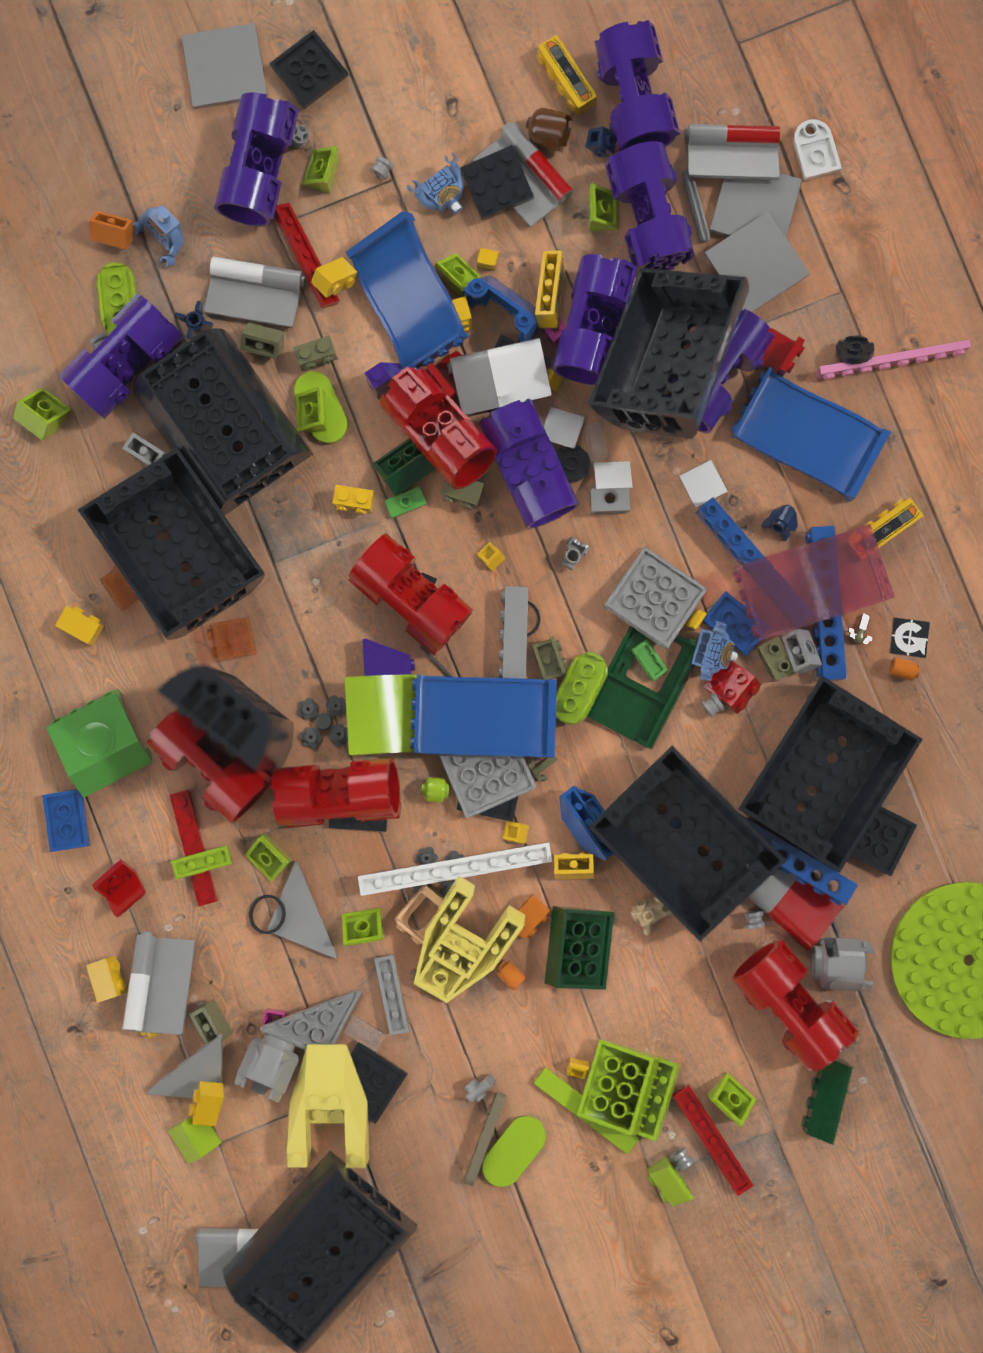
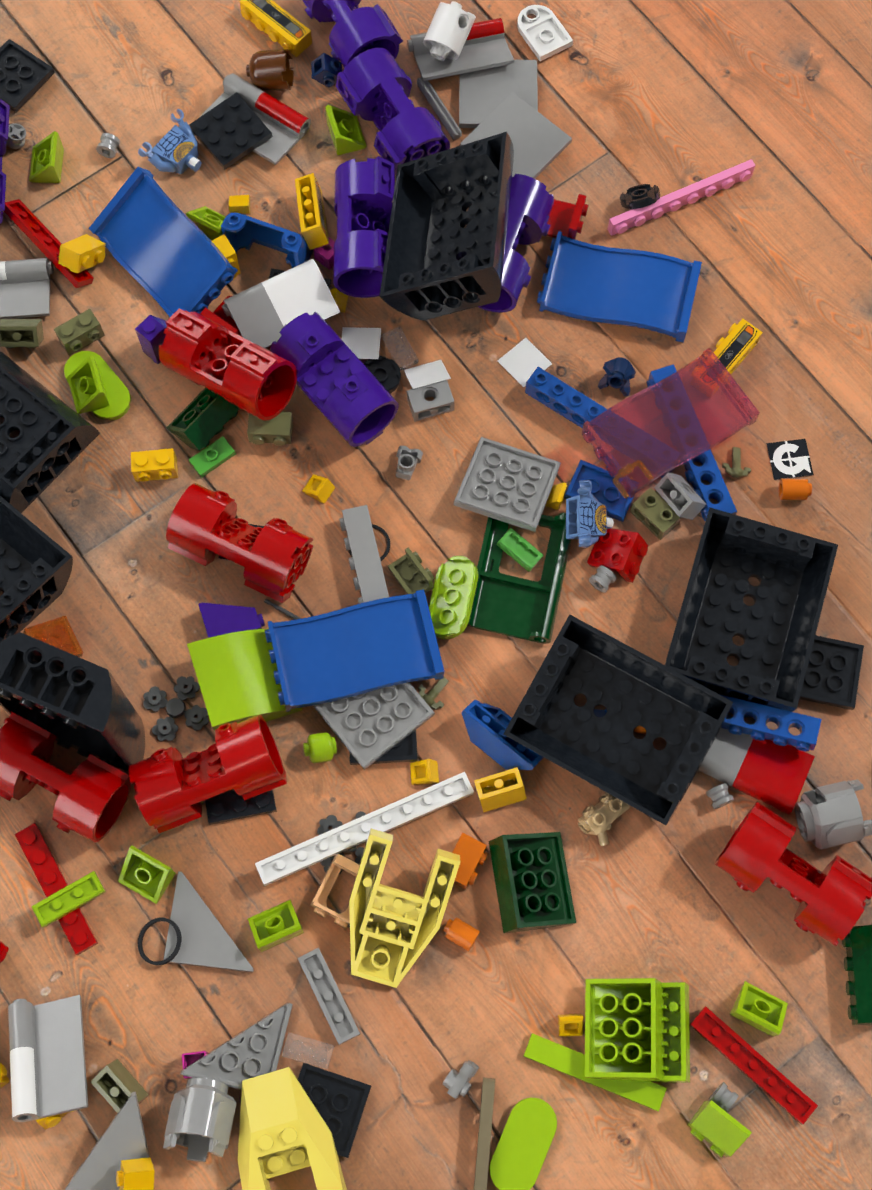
camera: 20 degrees left, 15 degrees down
none -> white cylinder [423,1,476,61]
none -> clear orange piece [612,460,654,499]

